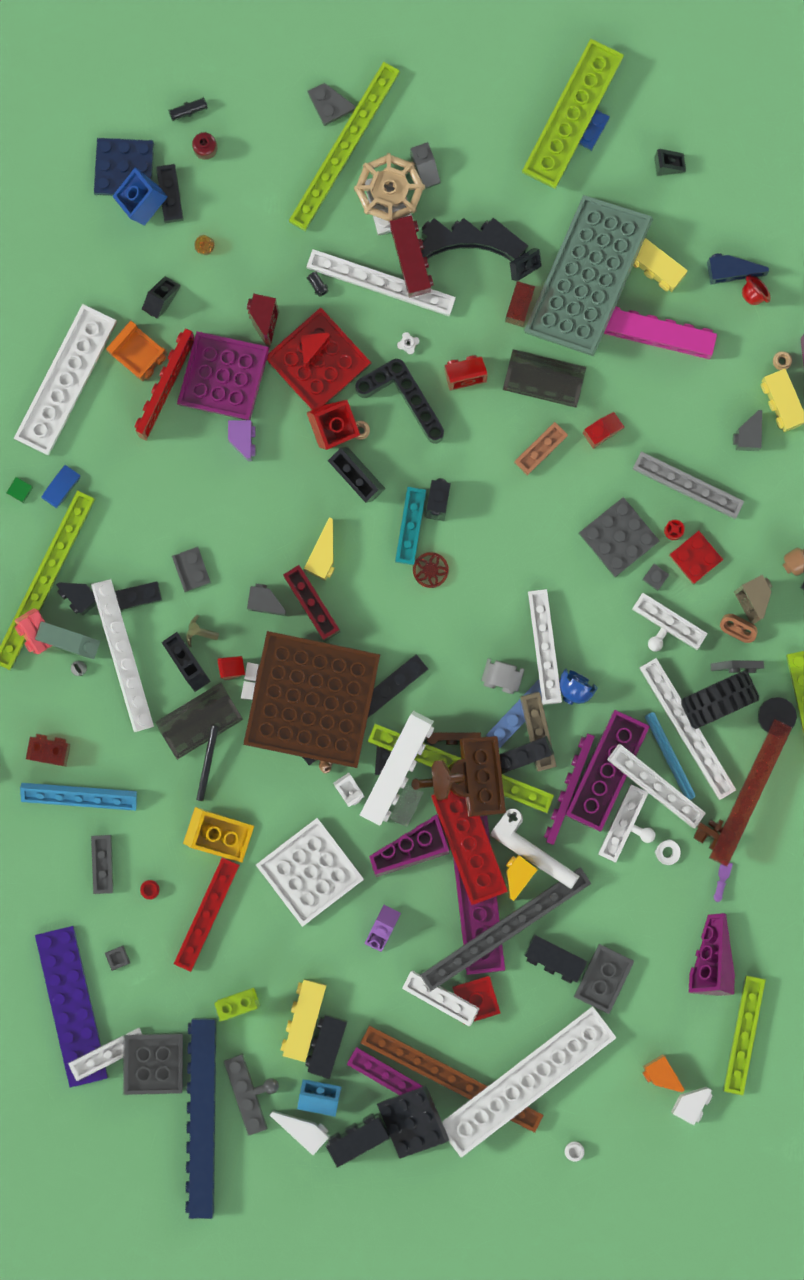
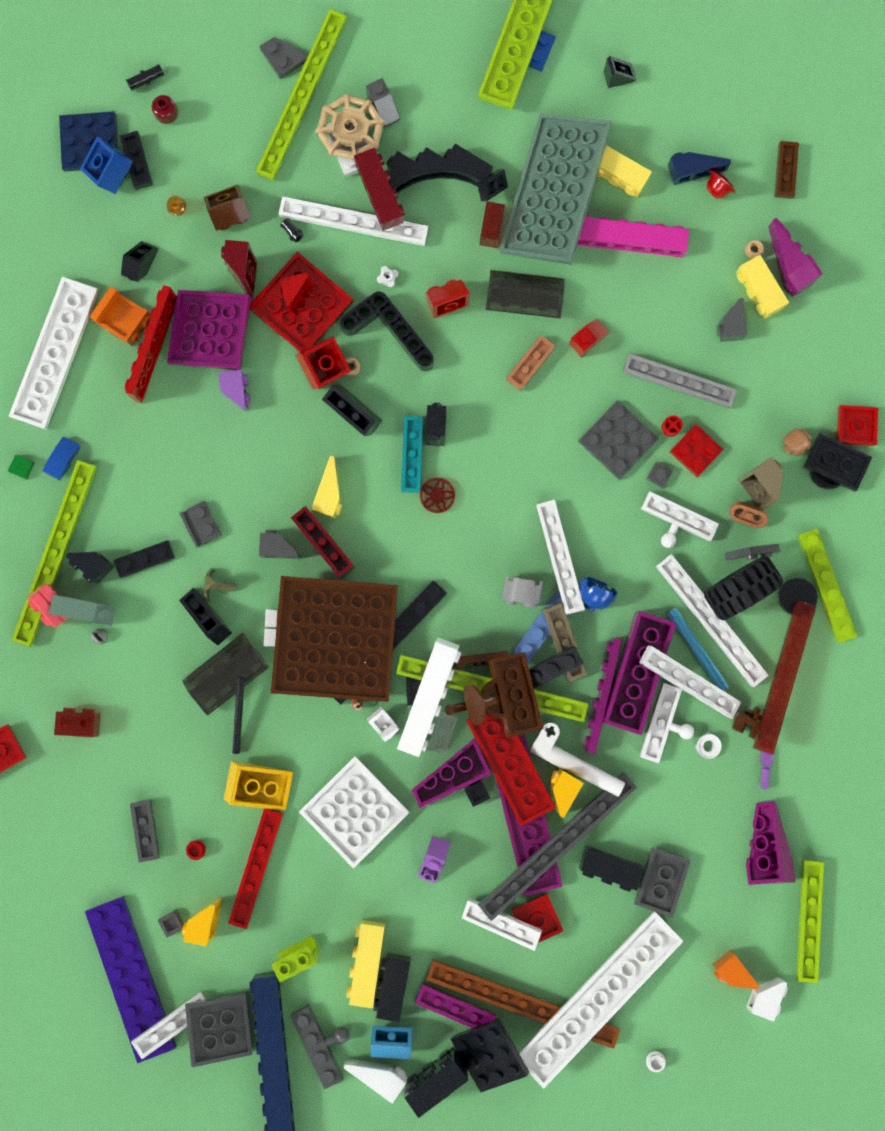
camera: 10 degrees left, 0 degrees up
dark azure plate [20,783,137,811] -> none
white plate [91,579,154,732] -> none
red slope [217,656,246,680] -> none
none -> yellow slope [182,897,223,946]
none -> reddish brown slope [203,184,251,231]
none -> black plate [464,780,490,807]

